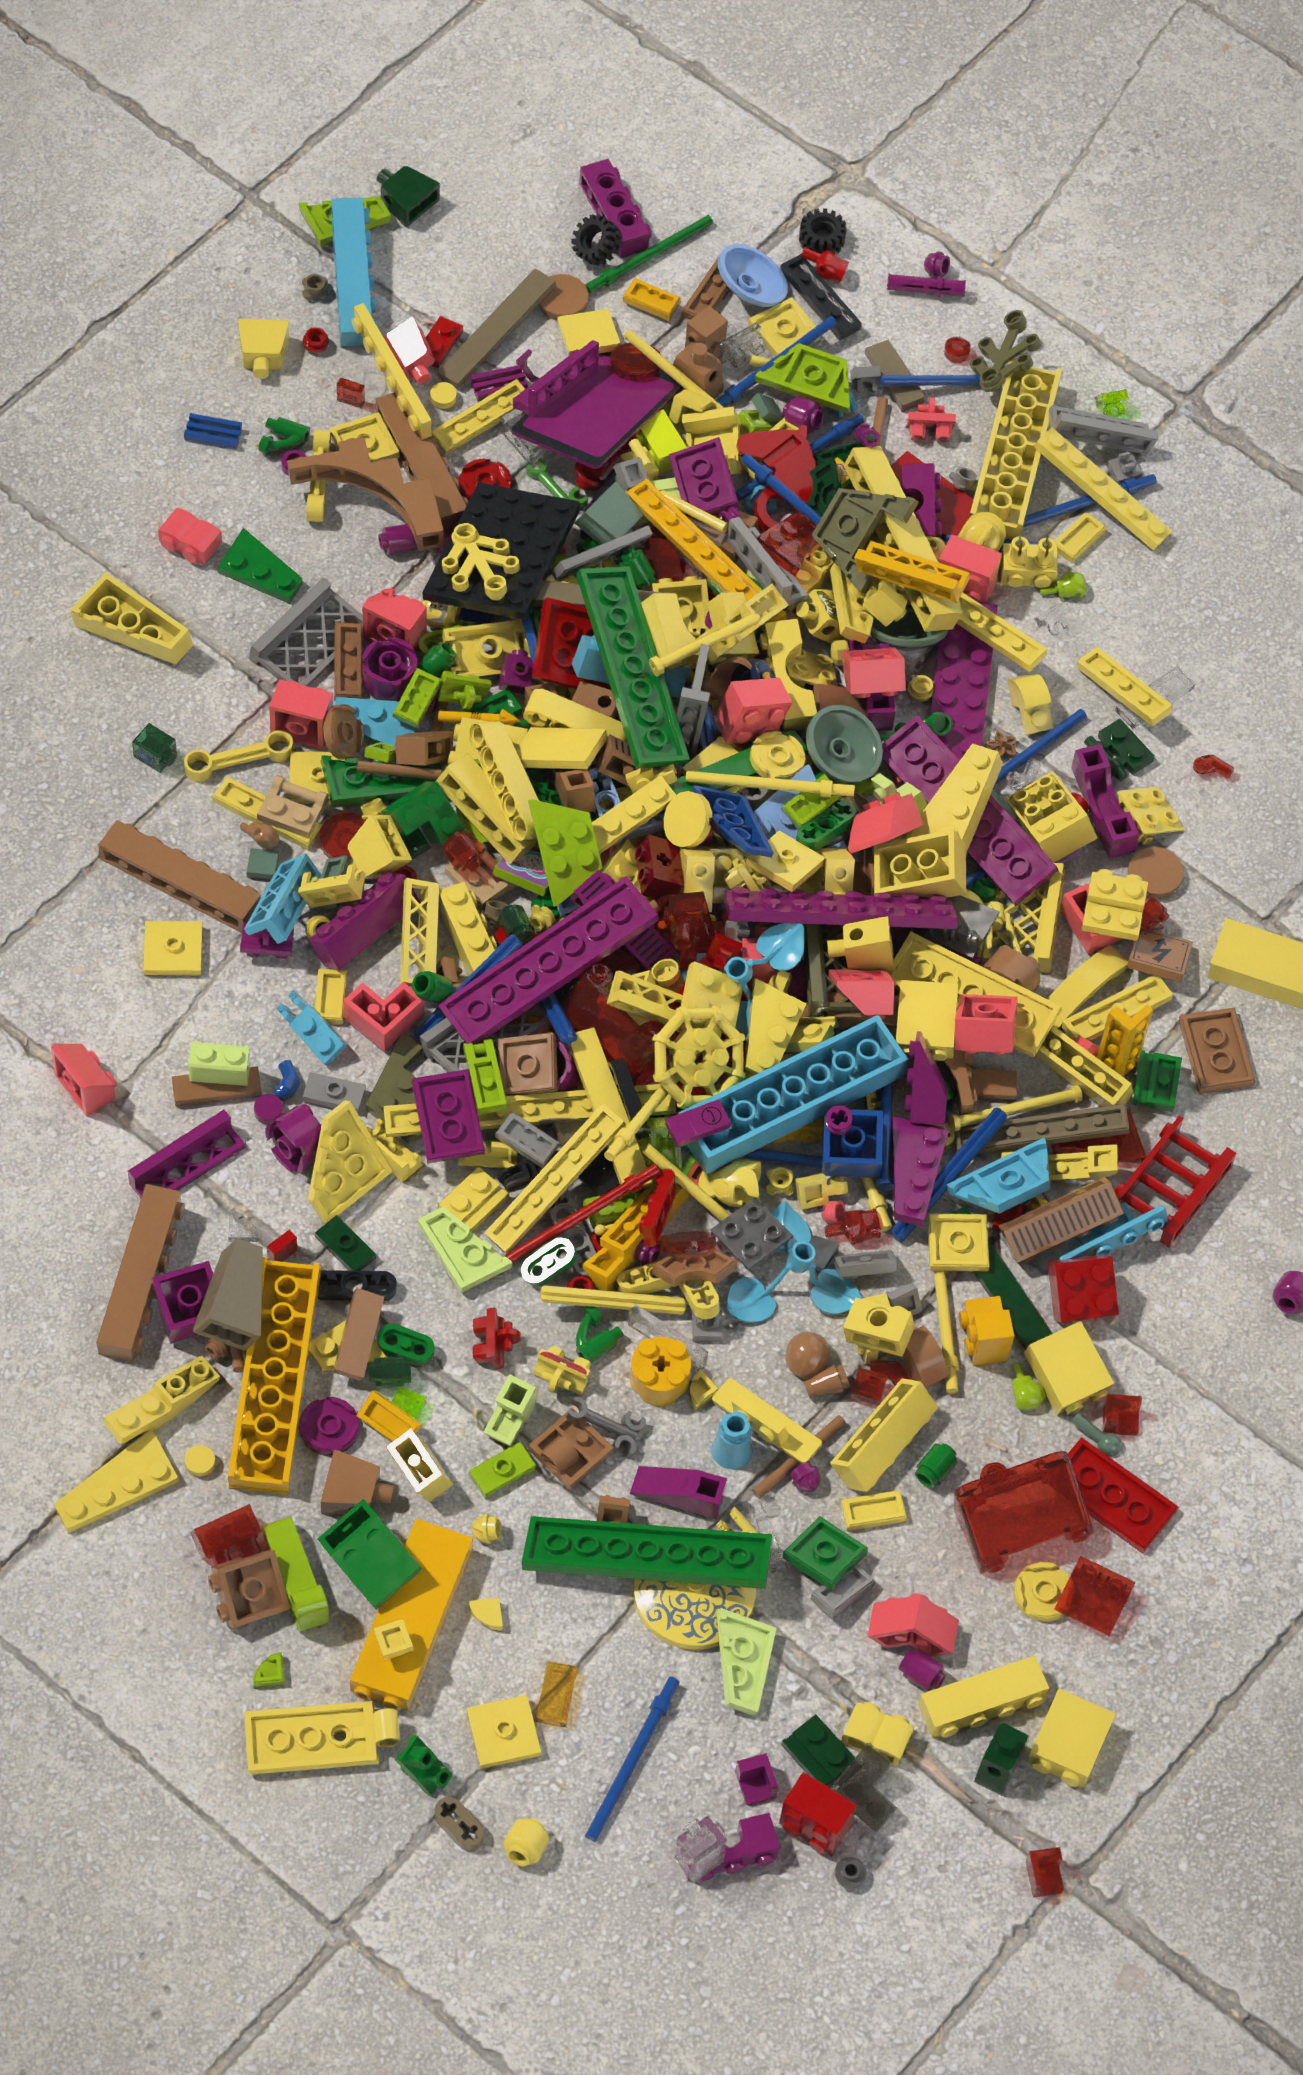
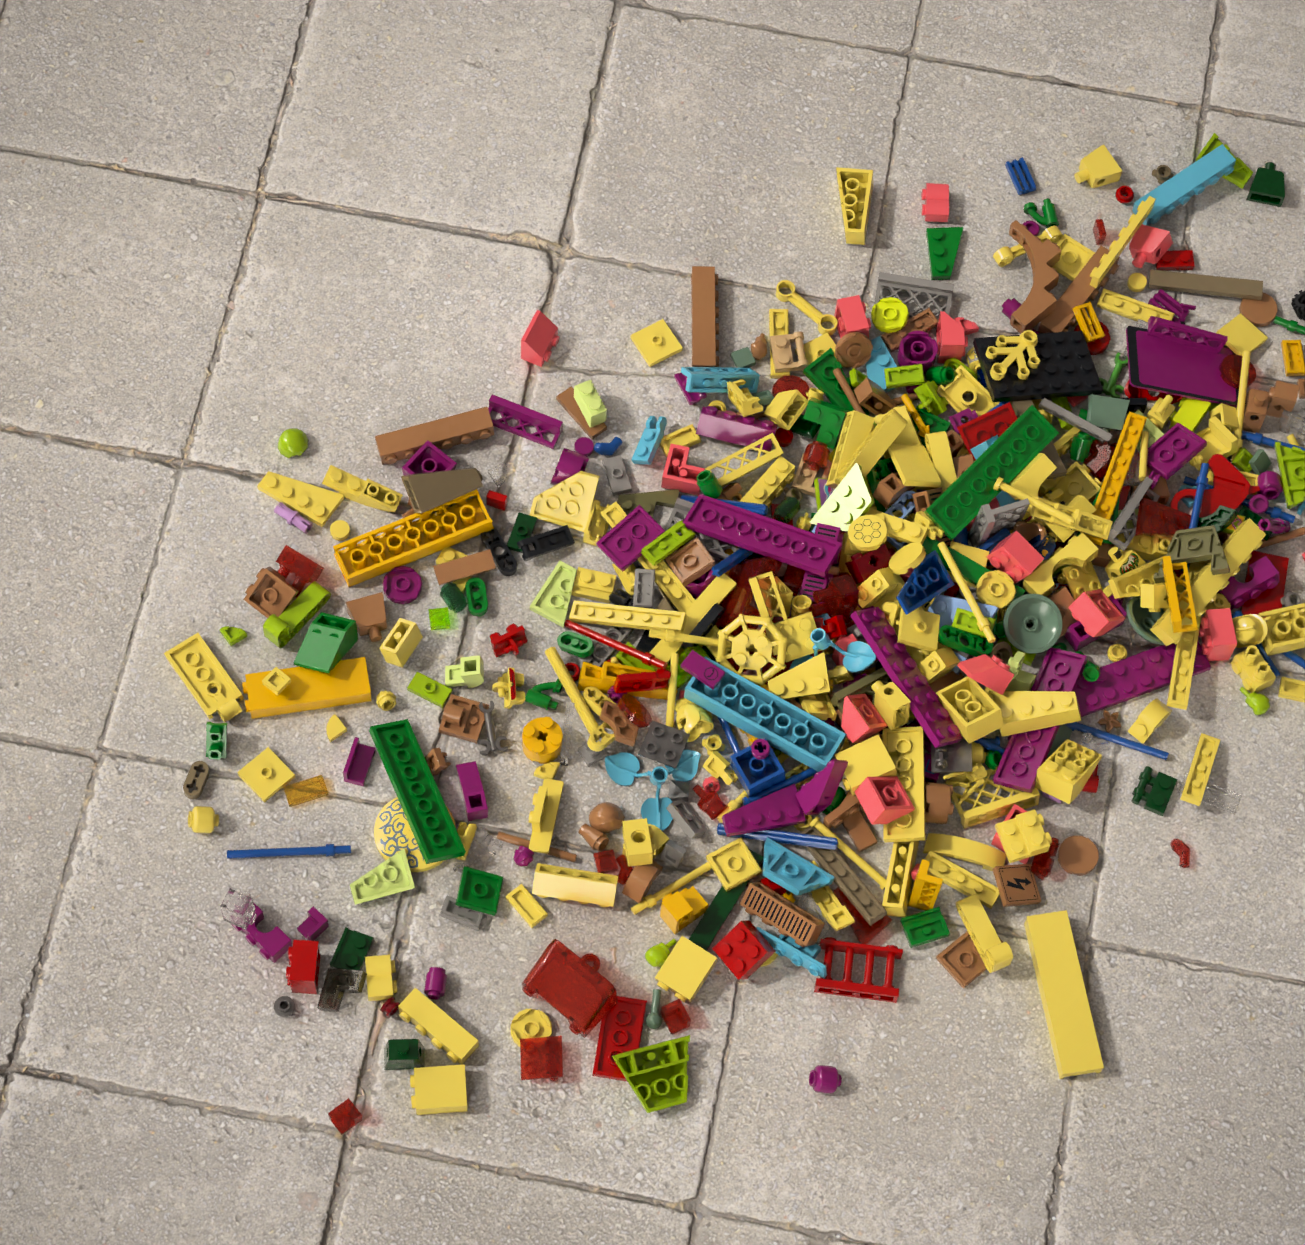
camera: 60 degrees right, 5 degrees up
clear green brick [132,723,177,773] -> none
yellow tile [356,1390,423,1442] -> none
light grey tile [613,457,649,491] -> none
medium azure plant [711,1411,753,1469] -> none
coral brick [868,1593,959,1657] -> none
green brick [915,1443,958,1488] -> none
magenta arch [1071,744,1139,858] -> none
light yellow hinge [1117,787,1185,845] -> none
none -> lavender pin [274,502,313,534]
none -> lime hair [277,428,309,458]
none -> magenta panel [343,737,376,787]
none -> dark red bush [380,997,400,1018]
none -> black plate [517,525,575,561]
none -> lime wedge [612,1035,690,1113]
none -> light yellow tile [848,515,888,551]
none -> neon yellow tile [871,297,909,333]
none -> light yellow beam [956,894,1013,973]
none -> yellow tile [1072,302,1105,343]
none -> magenta tile [1249,494,1269,514]

